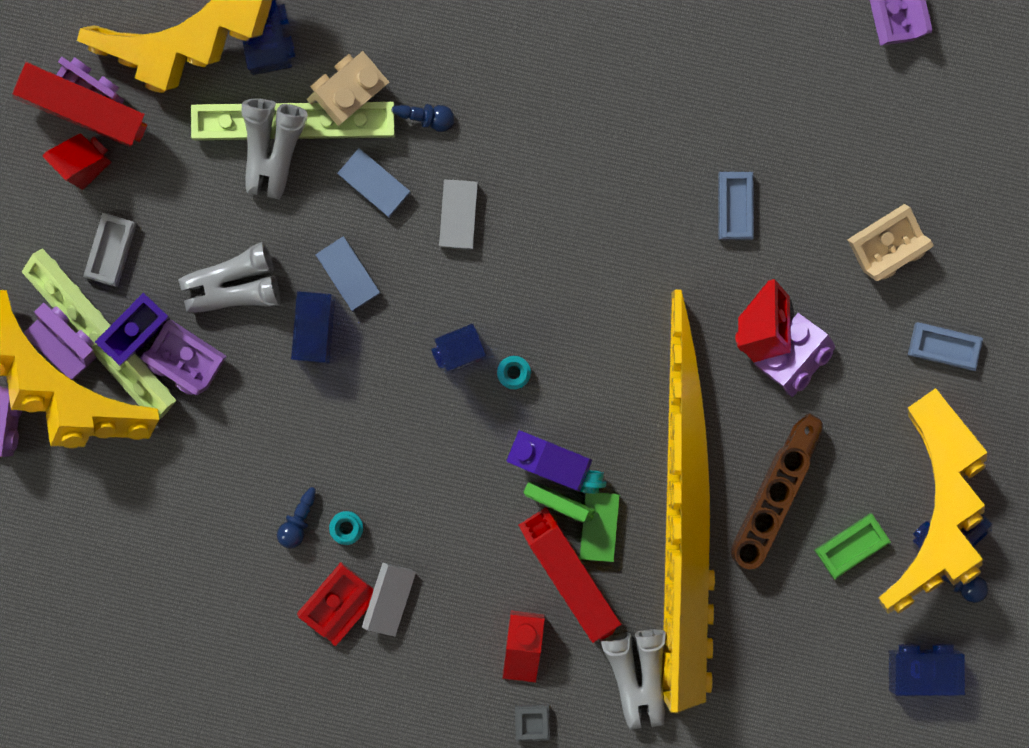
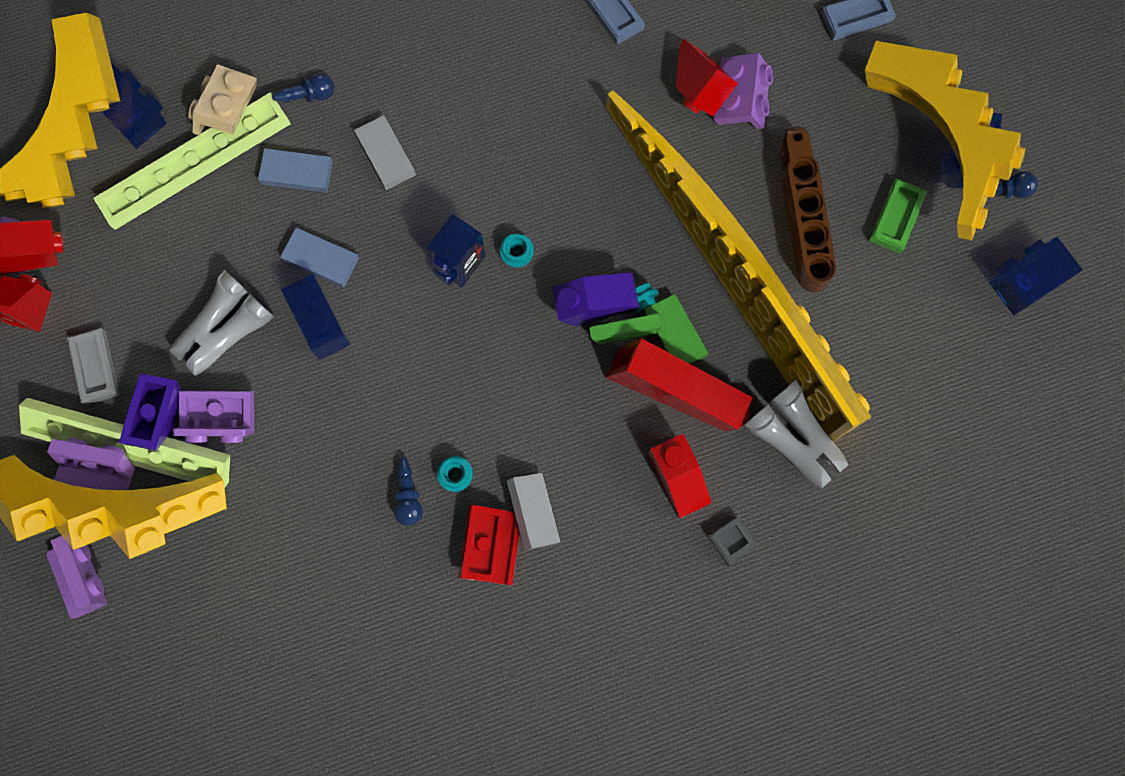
camera: 35 degrees left, 10 degrees down
light grey piece [242,99,308,200] -> none

